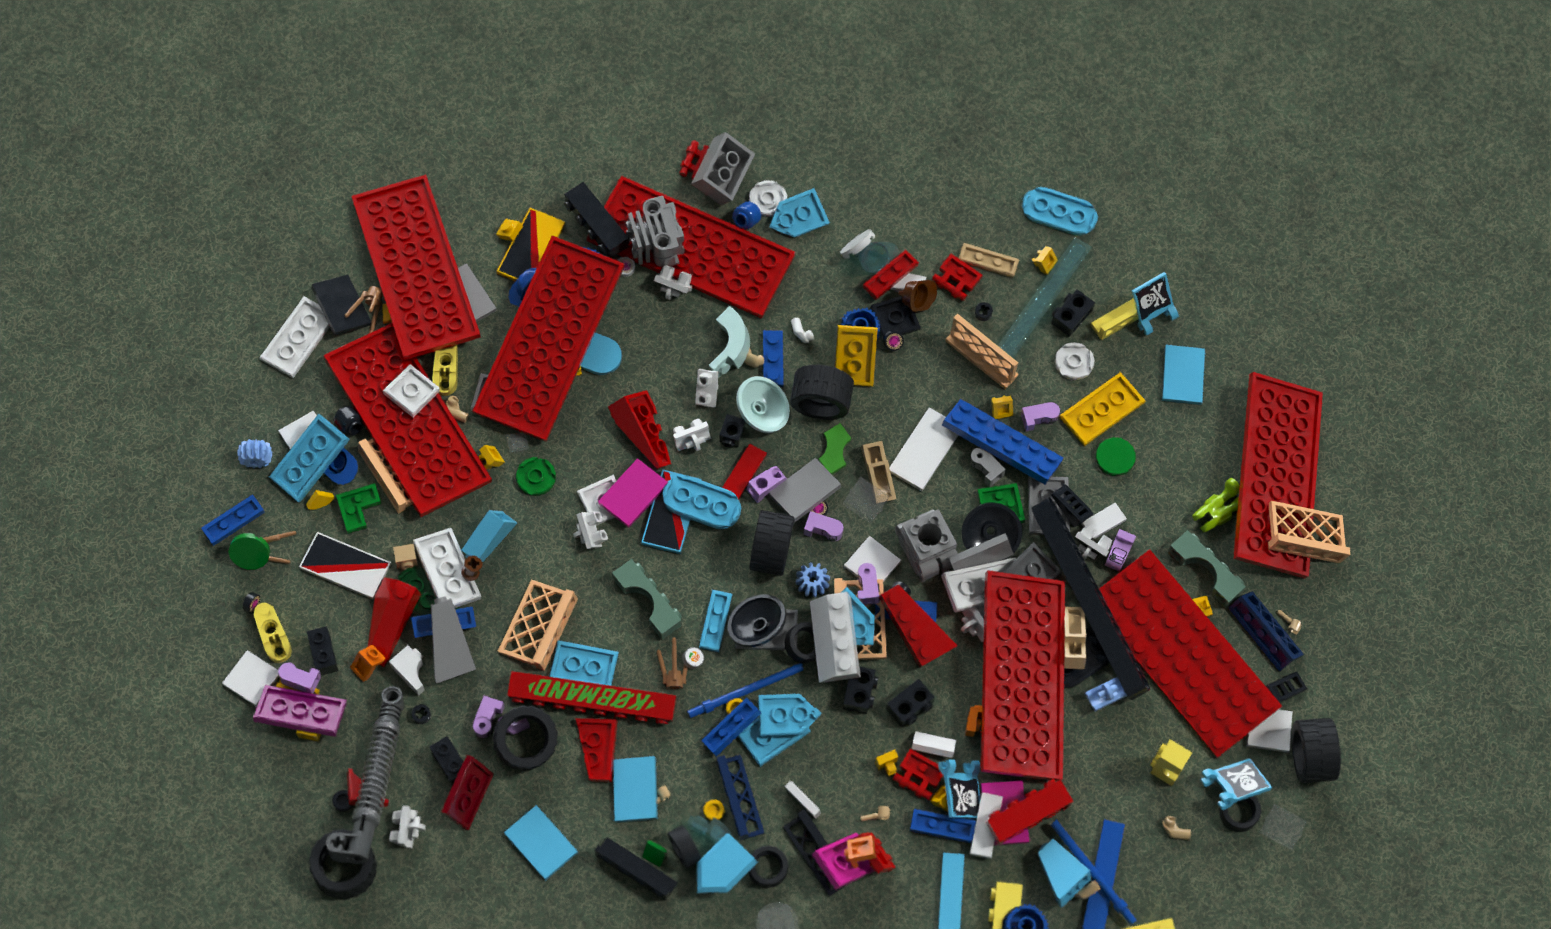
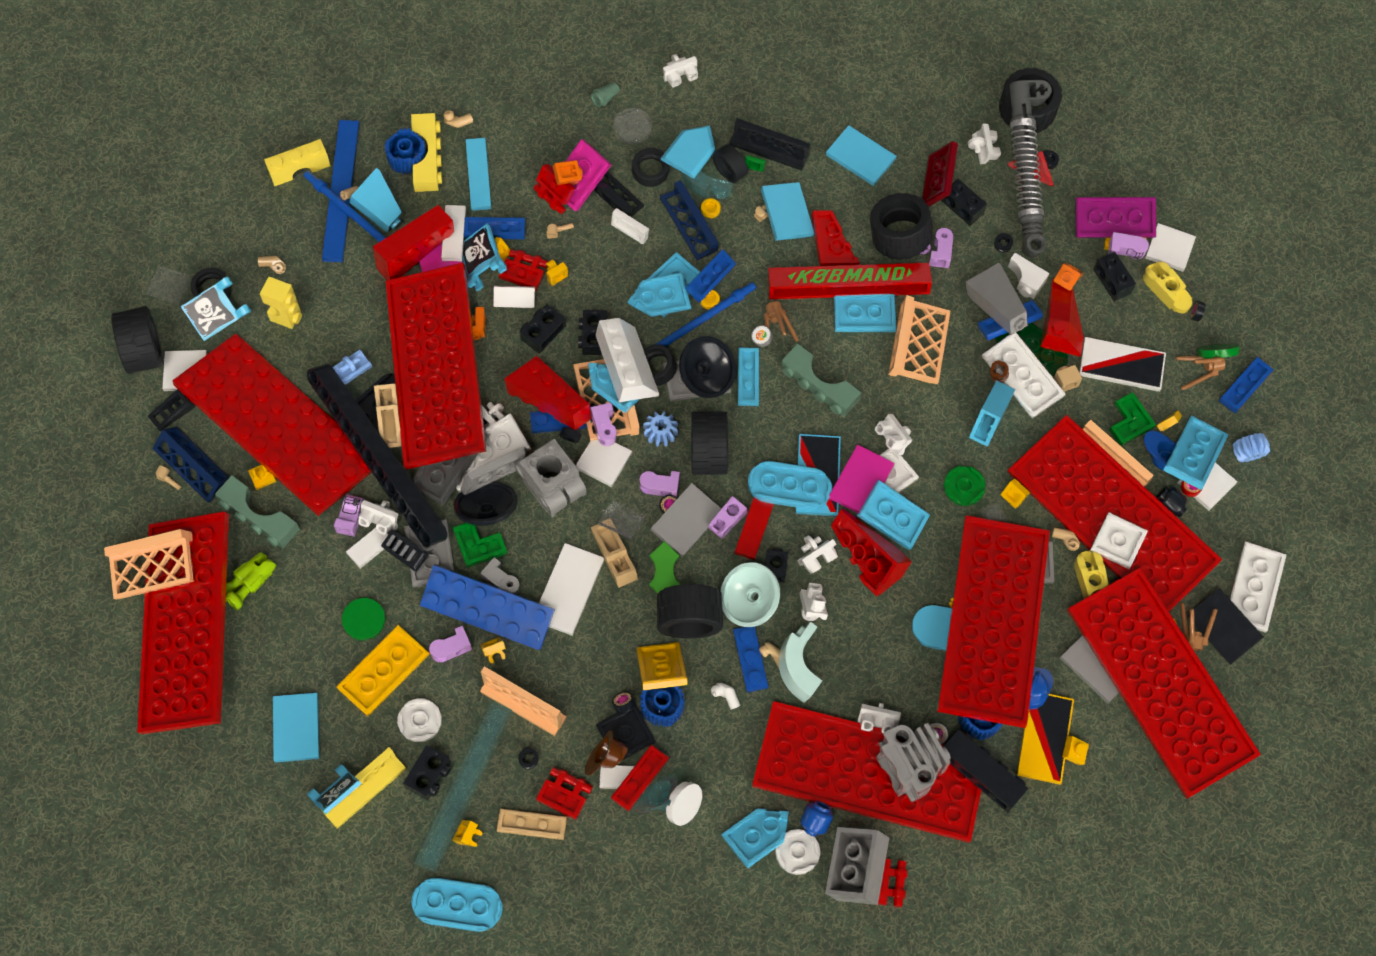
camera: 170 degrees right, 0 degrees up
none -> medium azure tile [857,480,930,550]

